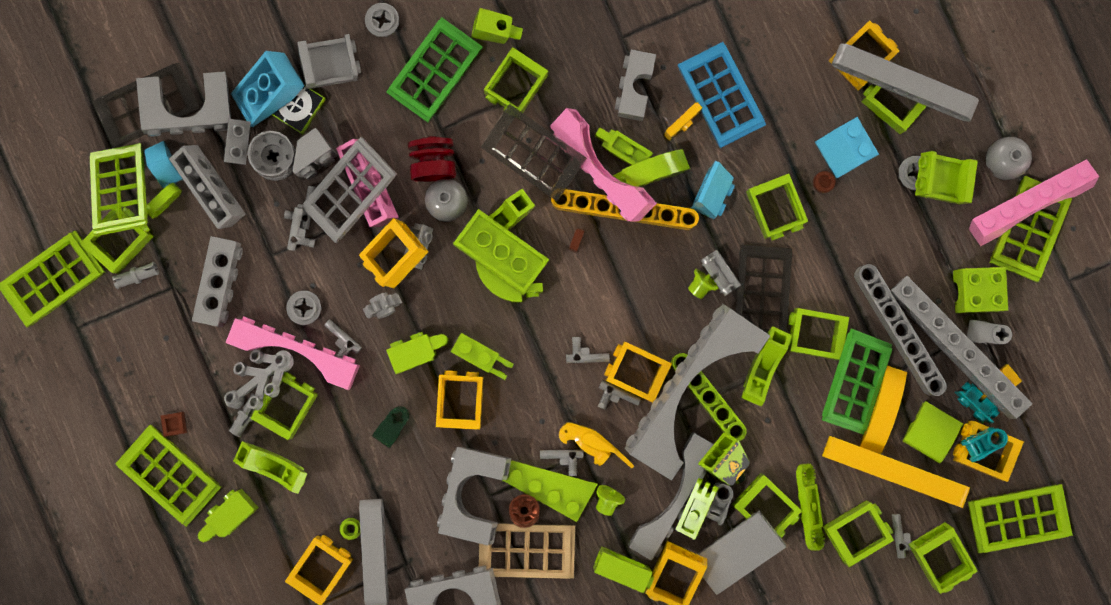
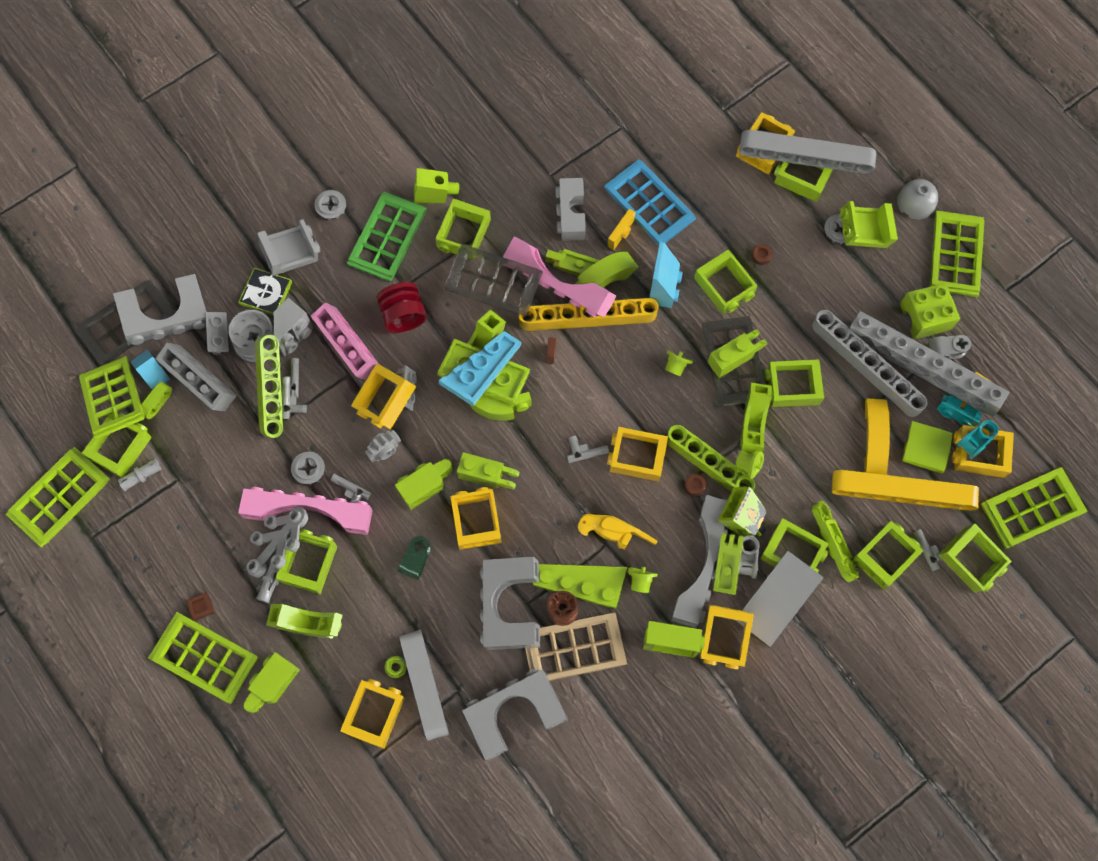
camera: 10 degrees left, 15 degrees down
light grey brick [192,236,243,327] -> none
medium azure slope [231,51,304,127] -> none
light grey piece [302,137,397,243] -> none
light grey cylinder [425,178,468,222] -> none
light grey hose [540,449,583,476] -> none
light grey hose [598,380,641,410] -> none
light grey arch [625,304,770,481] -> none
light grey hinge [701,250,741,296] -> none
medium azure slope [815,117,879,179] -> none
bright green piece [822,329,892,435] -> none
bright pink arch [969,159,1099,246] -> none
none -> lime beam [255,335,283,438]
none -> medium azure wing [439,331,521,406]
none -> copper tile [685,474,706,496]
none -> lime hinge [708,329,767,378]
none -> lime piece [735,450,764,479]

